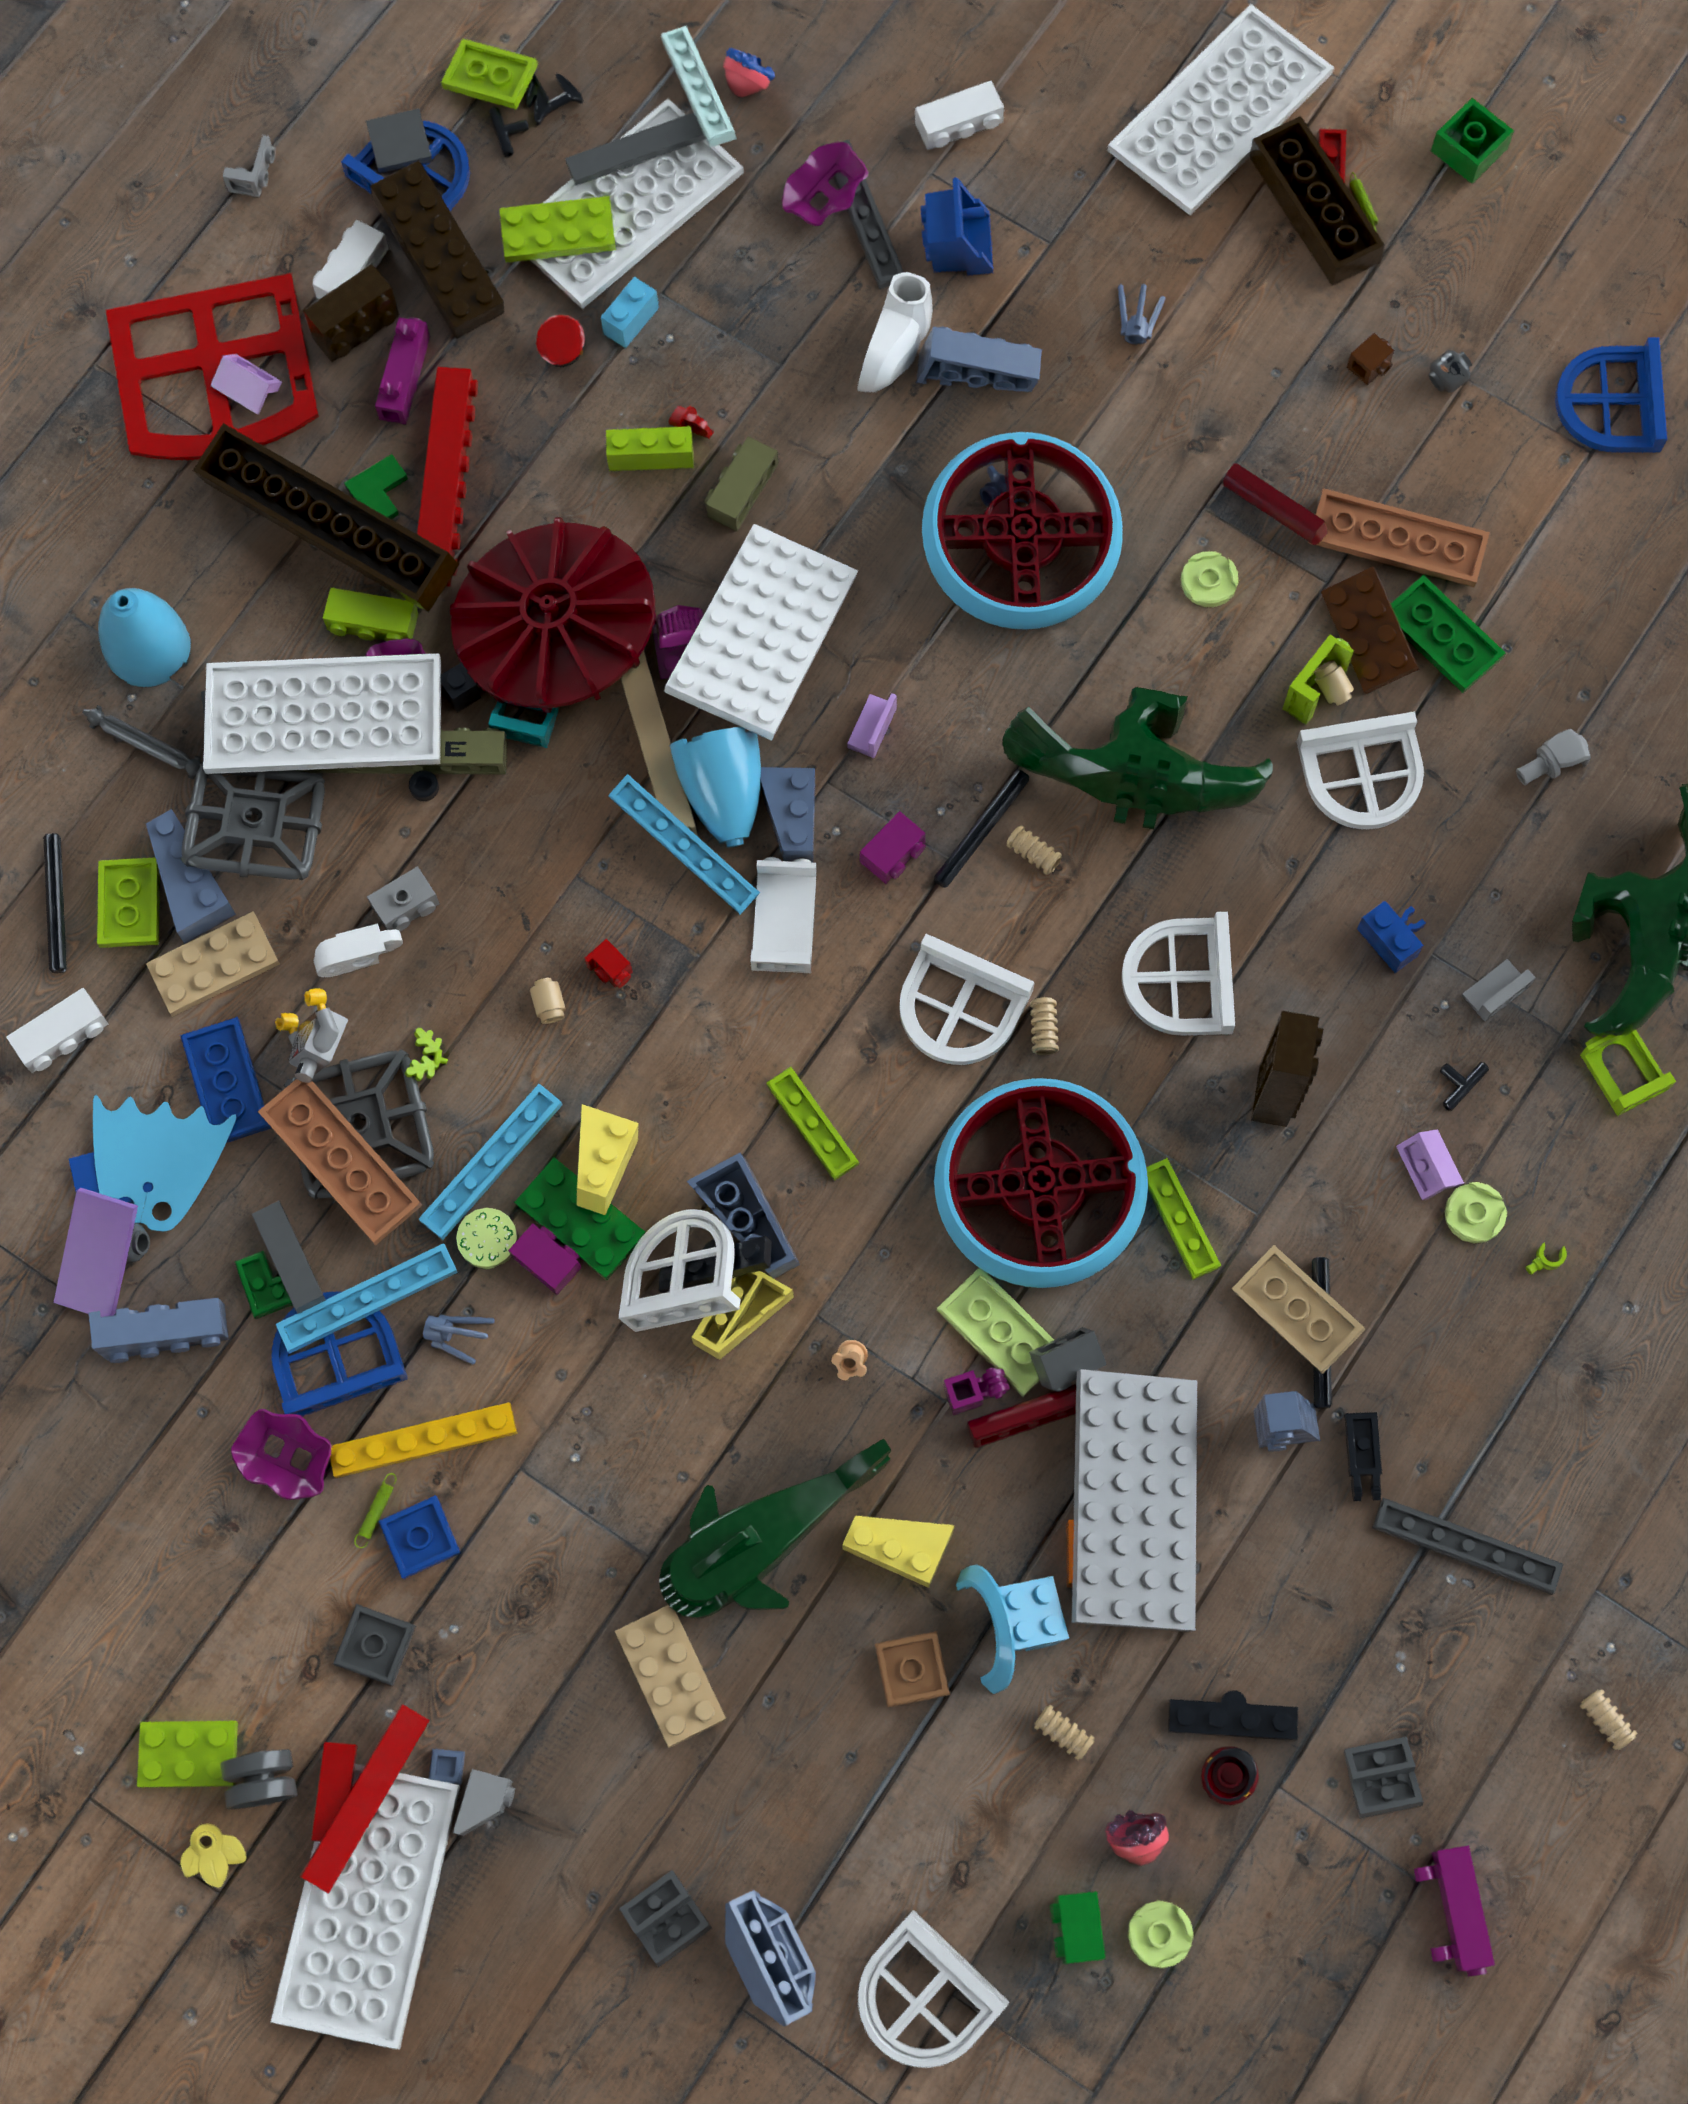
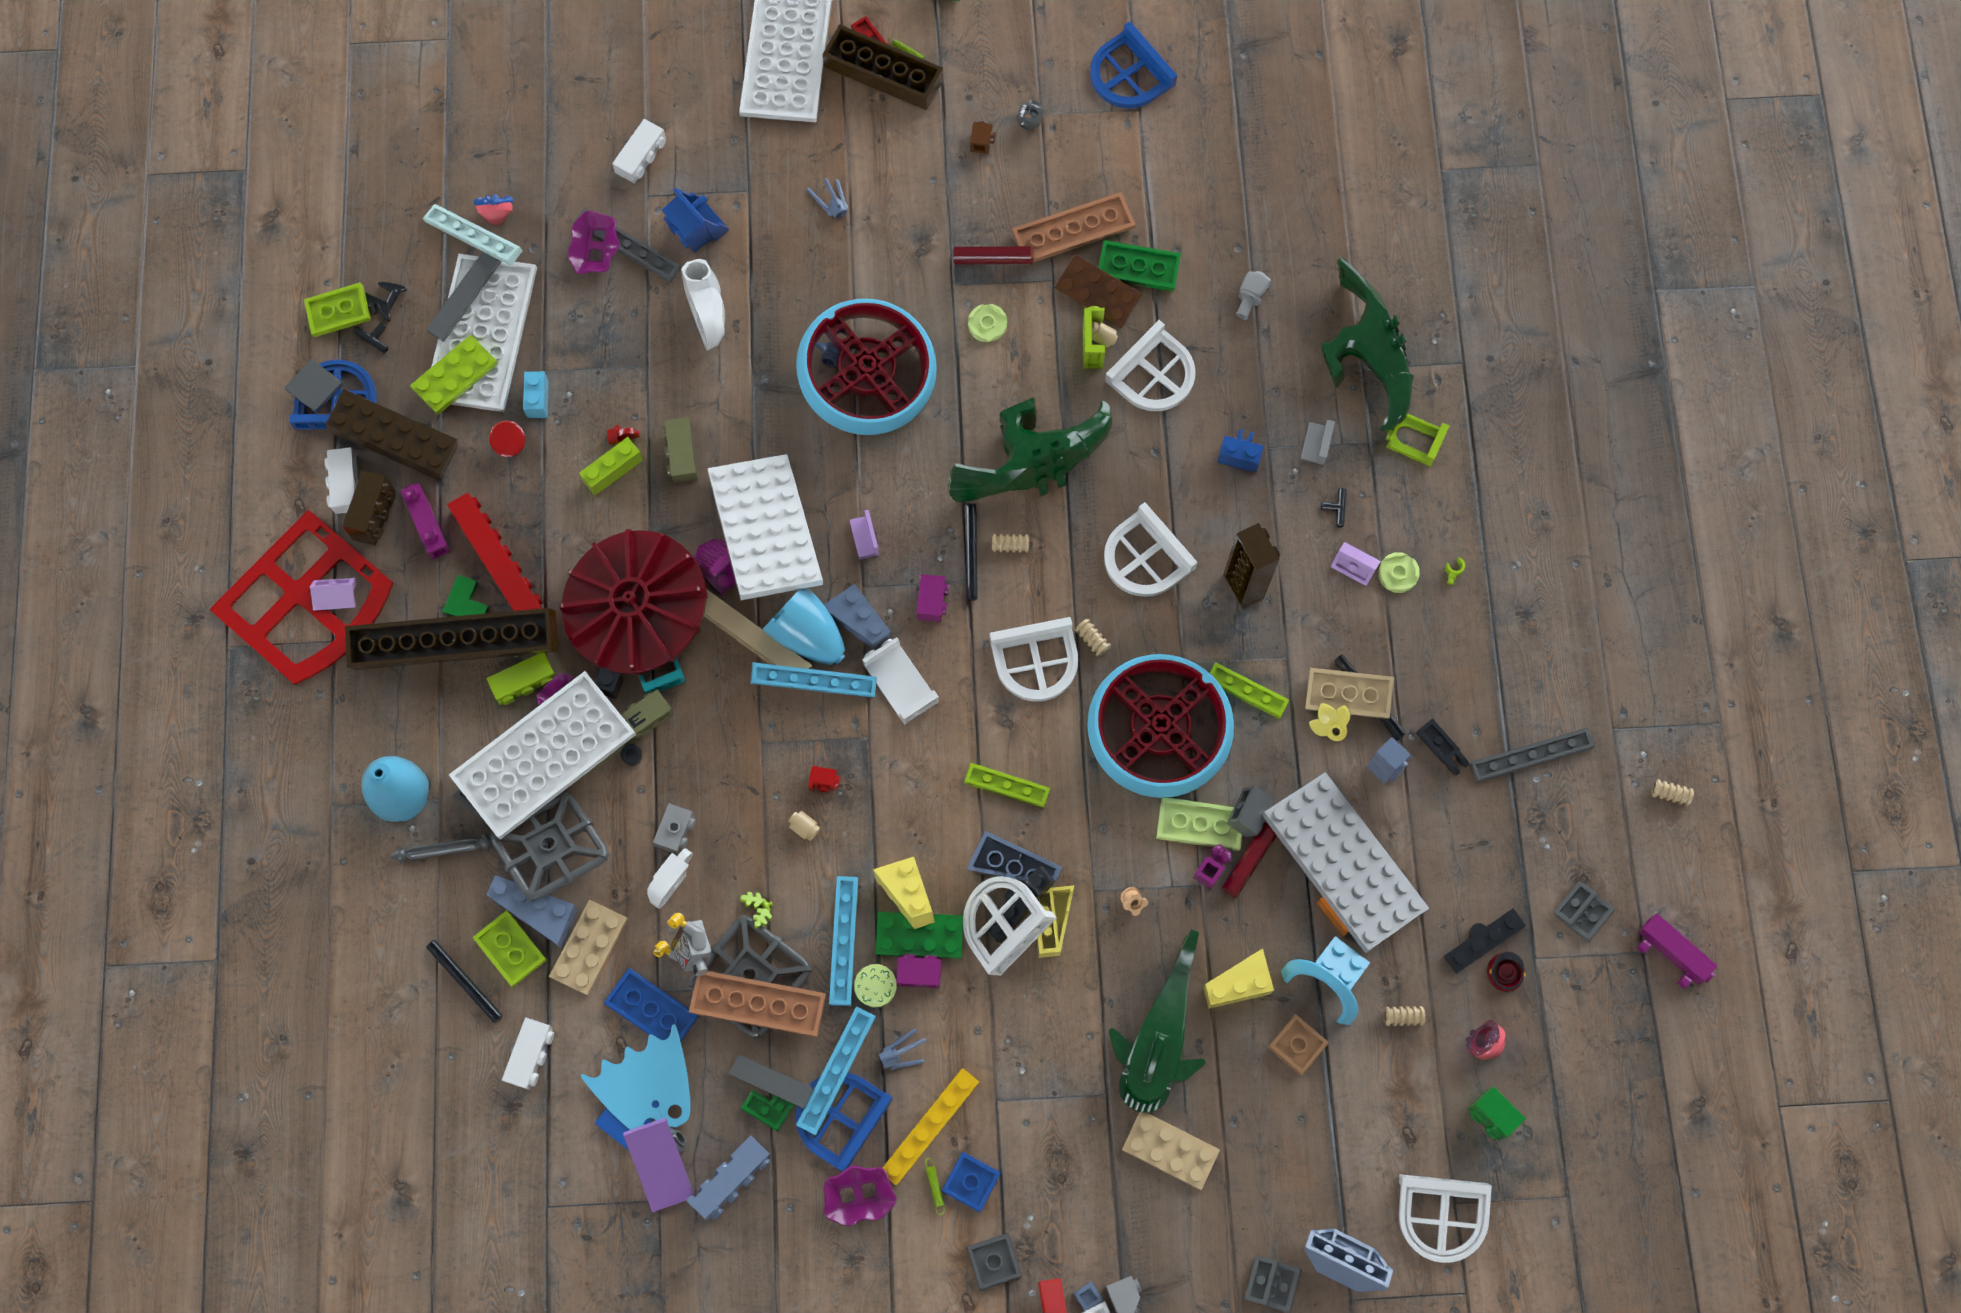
camera: 40 degrees left, 0 degrees up
light grey bracket [222,135,275,197] -> none
sand blue wedge [916,327,1042,392] -> none
yellowish green tile [1128,1901,1193,1968] -> none
none -> light yellow plate [1309,703,1350,741]

